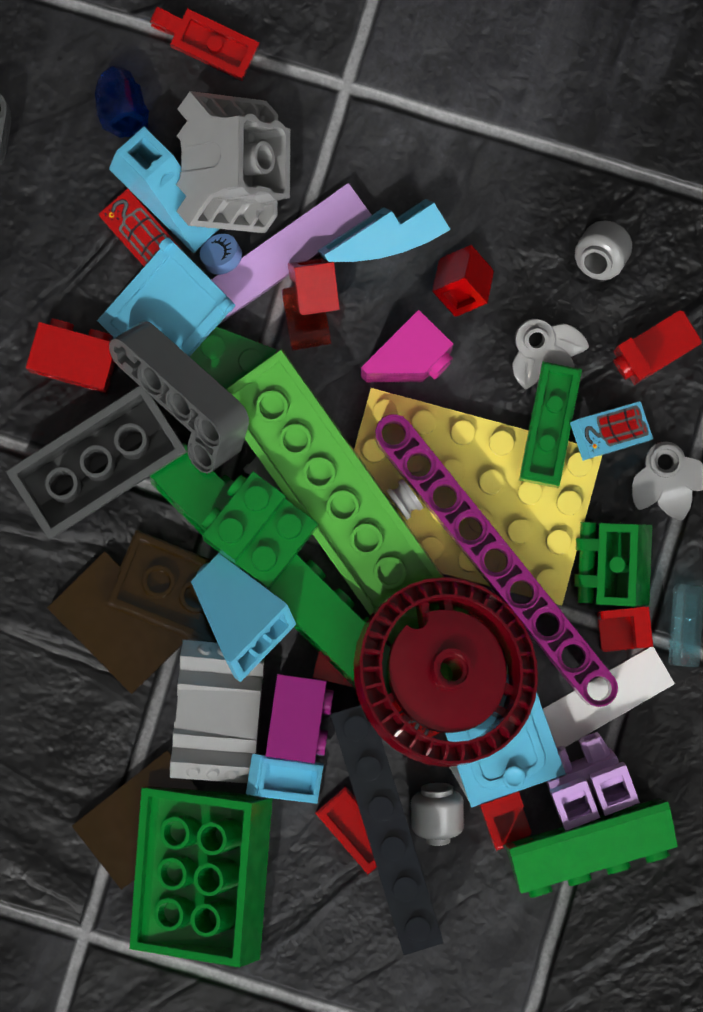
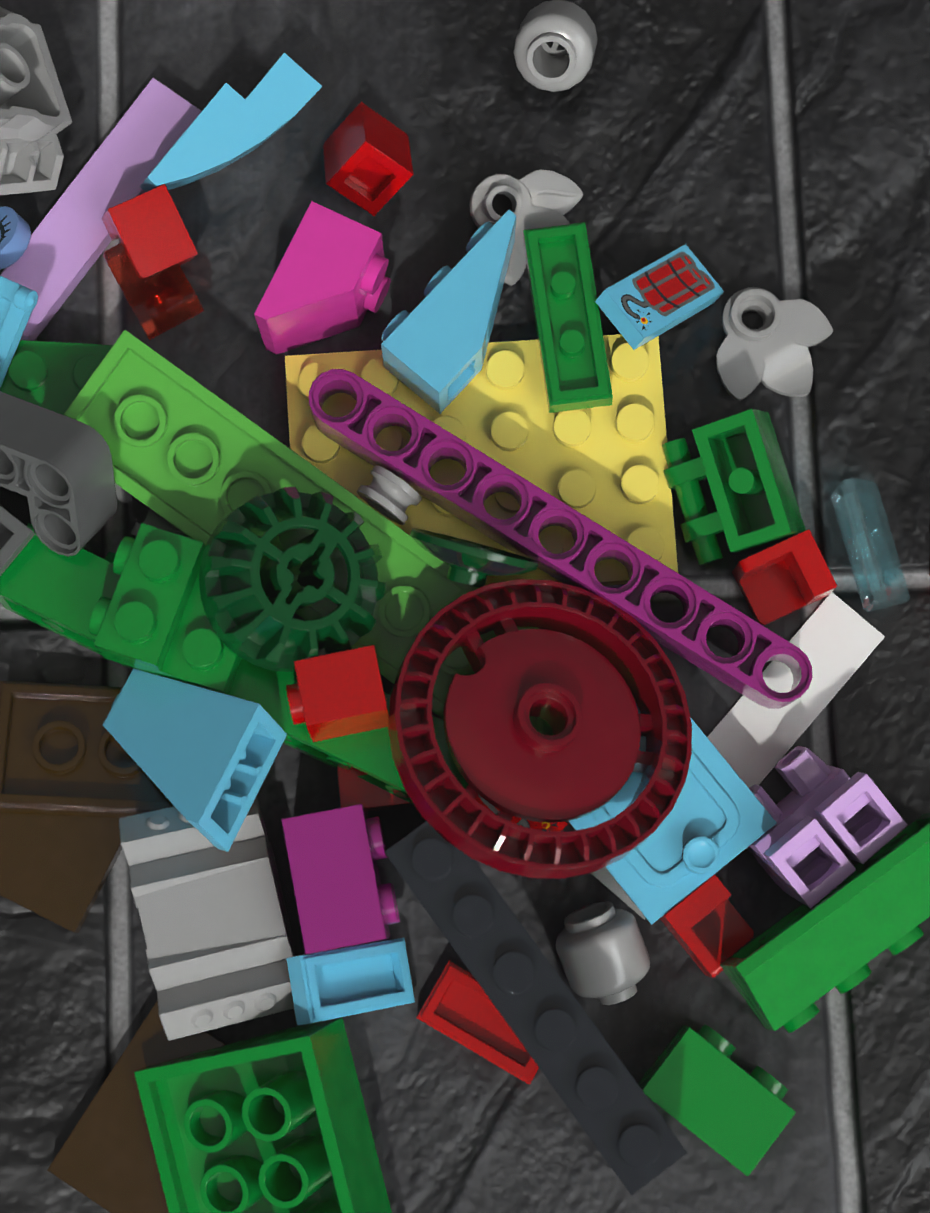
camera: 20 degrees left, 5 degrees down
red bracket [613,310,702,385] -> none
none -> dark green gear [199,487,386,672]
none -> red brick [286,645,389,742]
none -> medium azure slope [381,210,516,414]
none -> dark green dish [410,528,539,588]
none -> green brick [638,1024,796,1177]

